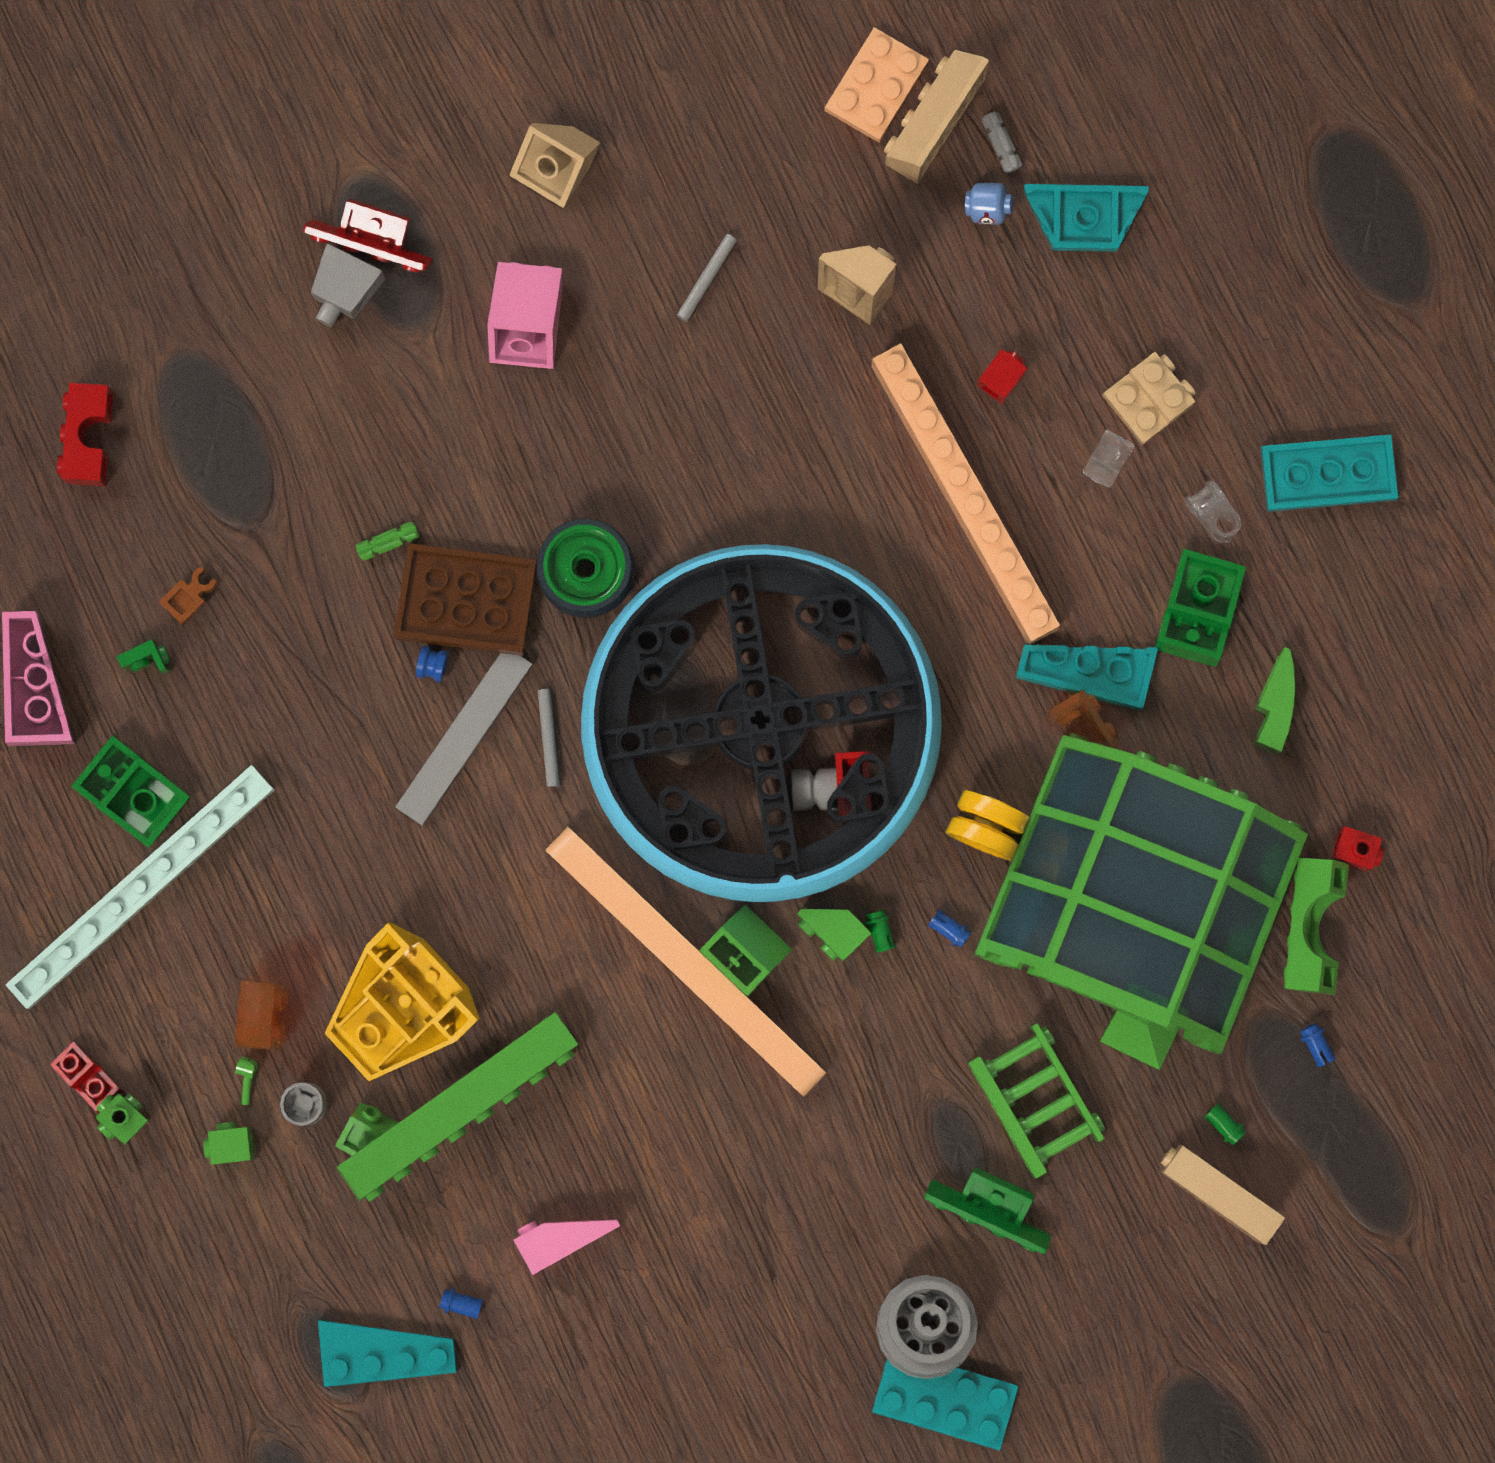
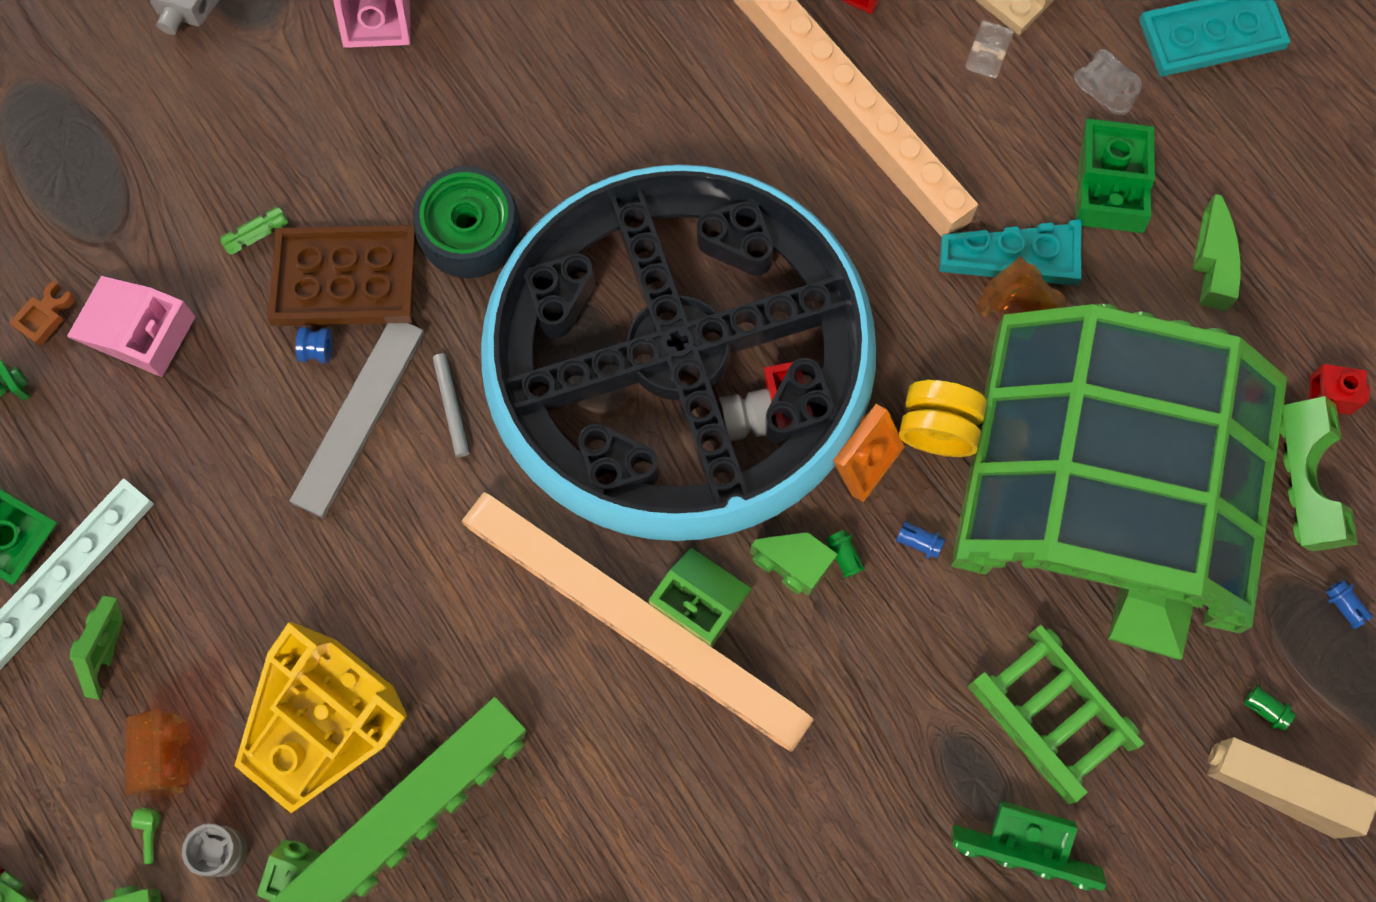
camera: 15 degrees left, 10 degrees down
none -> bright pink slope [67,276,196,377]
none -> bright green wing [70,595,123,700]
none -> orange plate [833,404,905,502]

